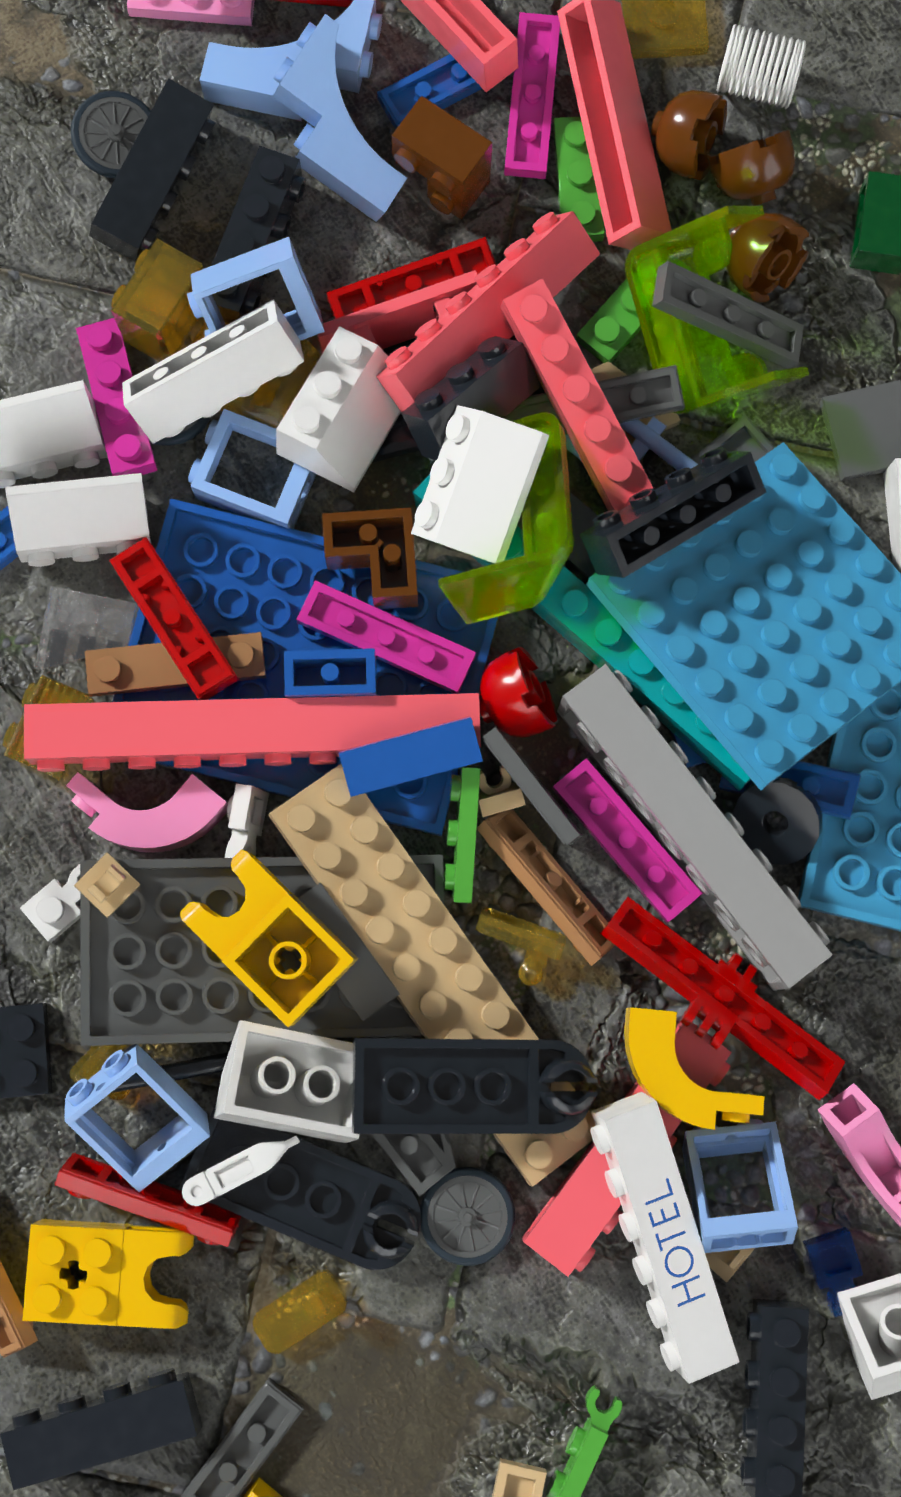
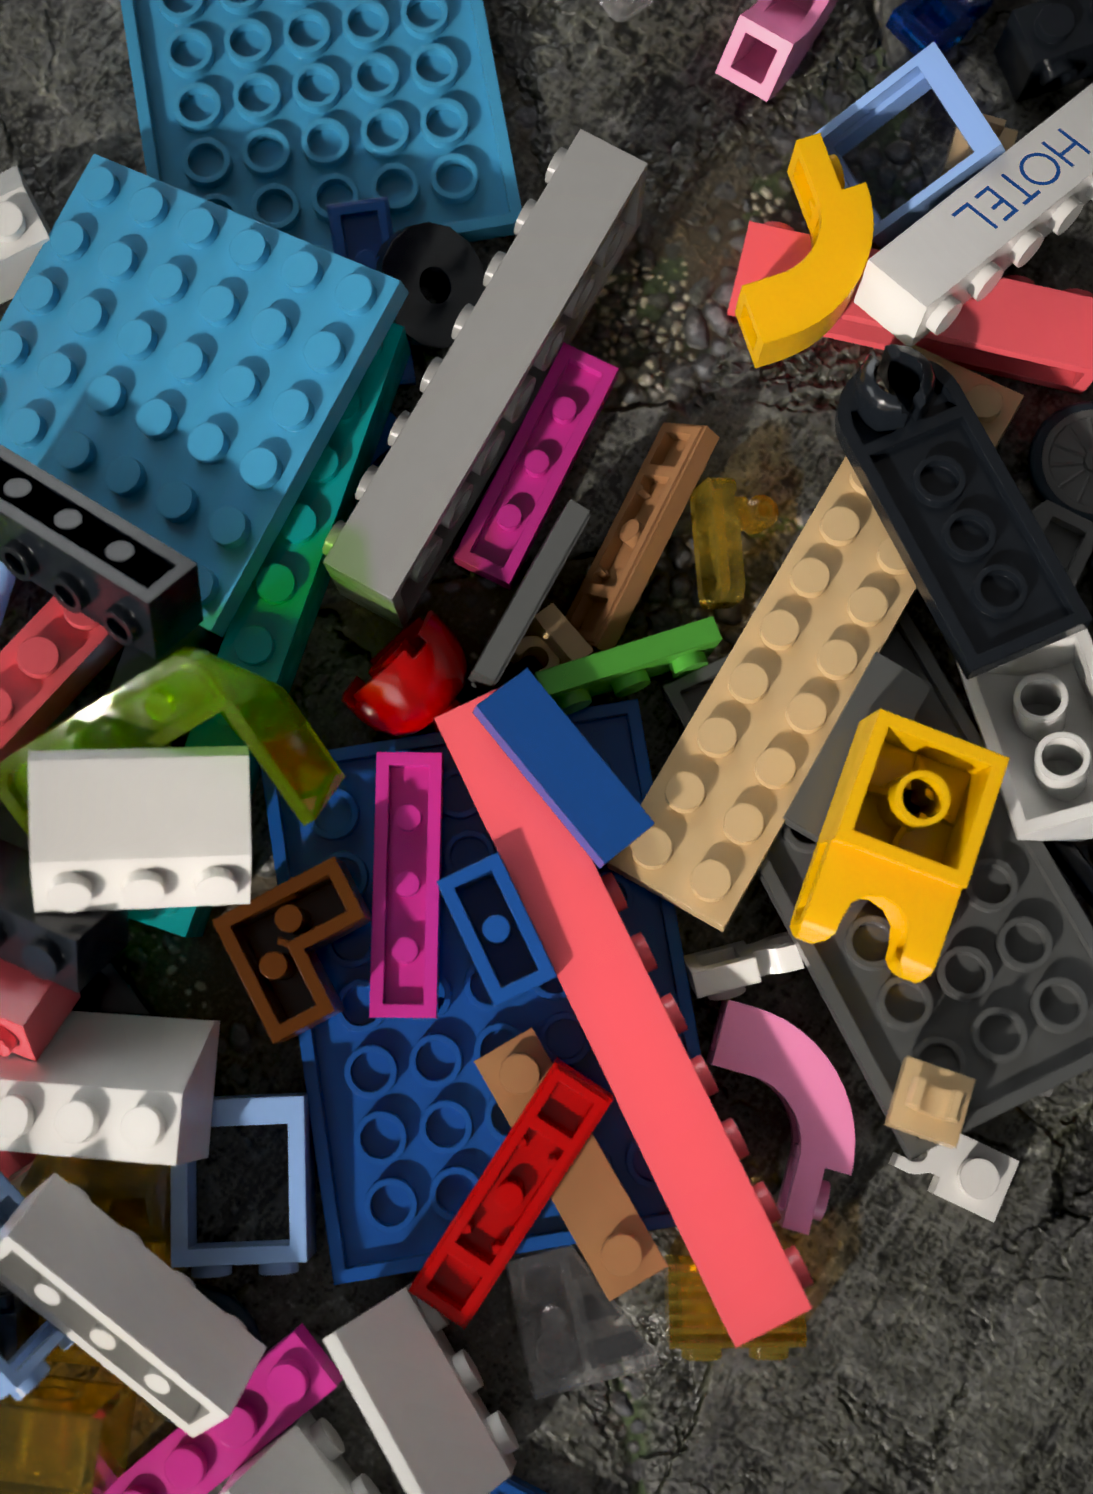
camera: 110 degrees left, 0 degrees up
red hinge [600,897,846,1100] -> none

